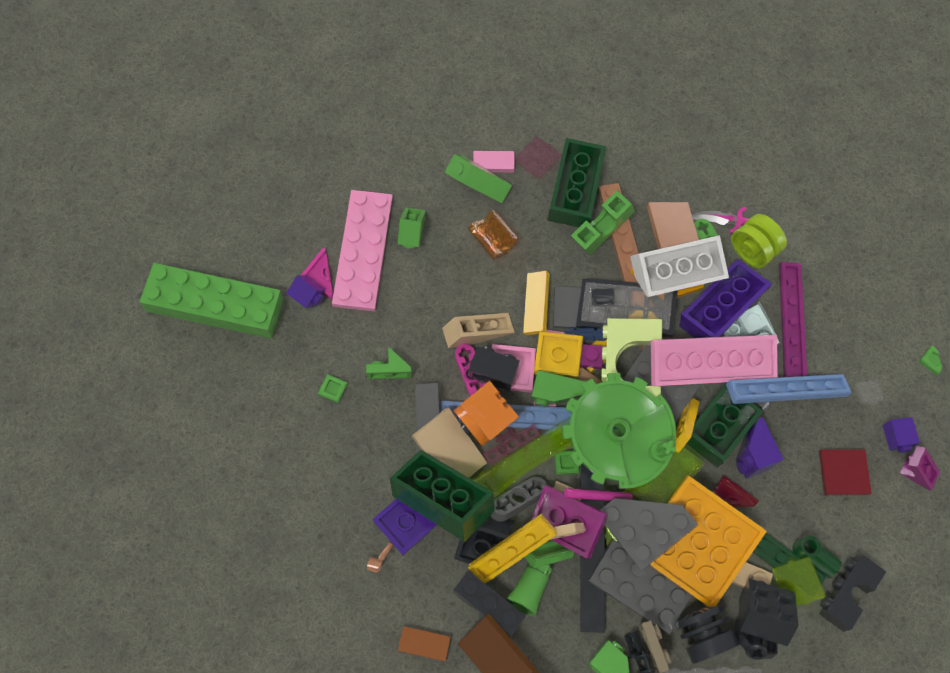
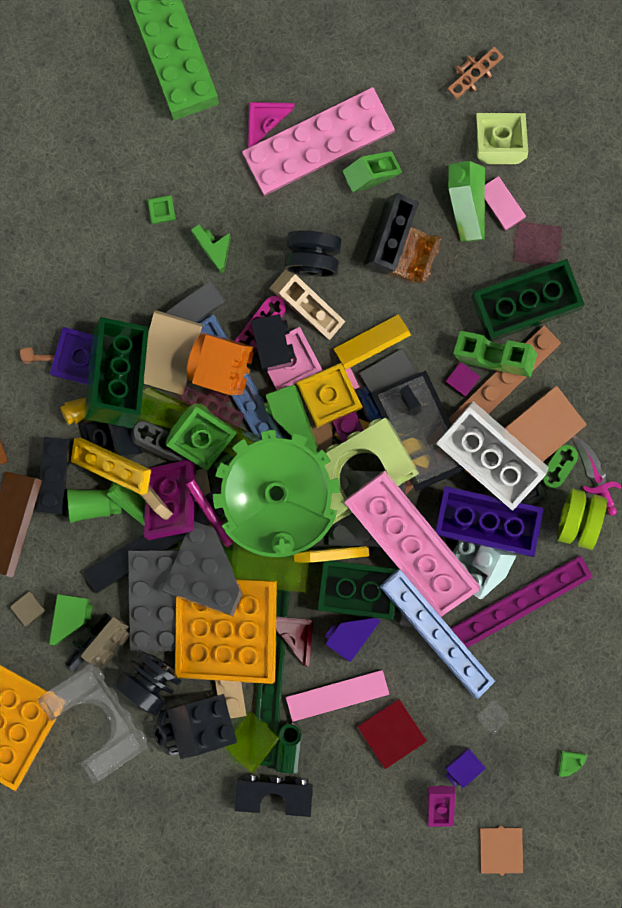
camera: 65 degrees right, 15 degrees up
dark purple brick [286,275,326,308] -> none
none -> yellow cone [60,397,86,425]
none -> bright green slope [166,403,237,471]
none -> black wheel [284,230,342,277]
none -> bright pink tile [286,670,389,722]
none -> black brick [364,193,419,274]
none -> magenta tile [445,362,480,397]
none -> nougat piece [447,47,504,100]
none -> yellowish green slope [476,113,528,164]

